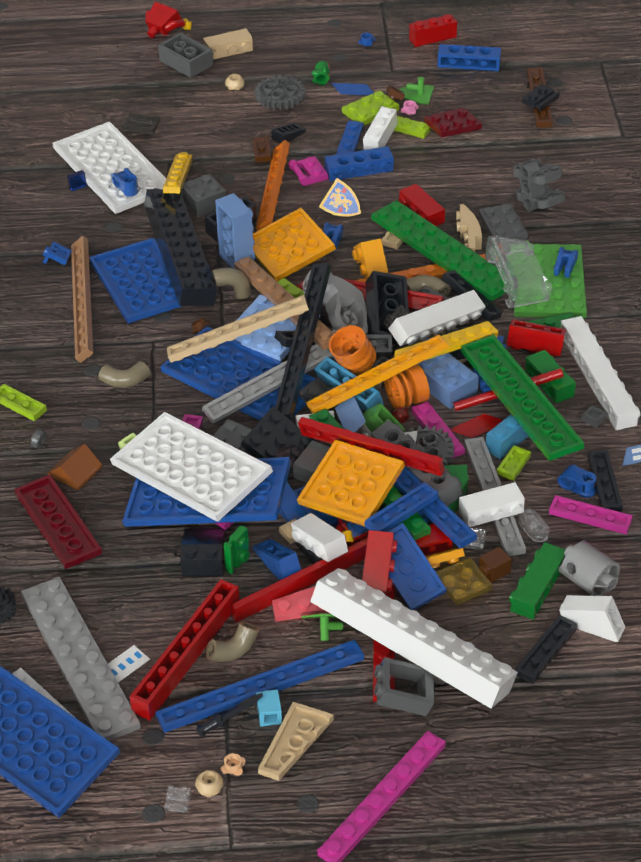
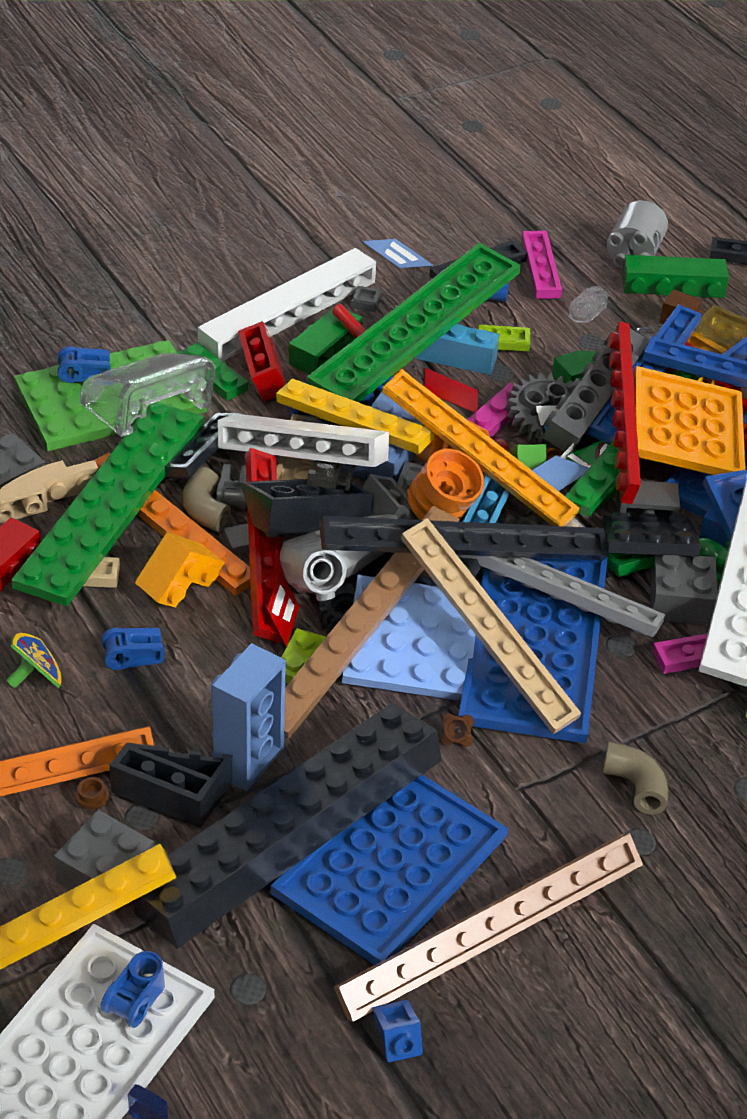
camera: 120 degrees left, 0 degrees up
dark tan cylinder [212,268,251,299] -> none
light orange plate [253,208,336,281] -> none
white brick [459,482,525,527] -> none
light grey plate [464,437,526,556] -> none
white slope [560,595,625,642] -> none

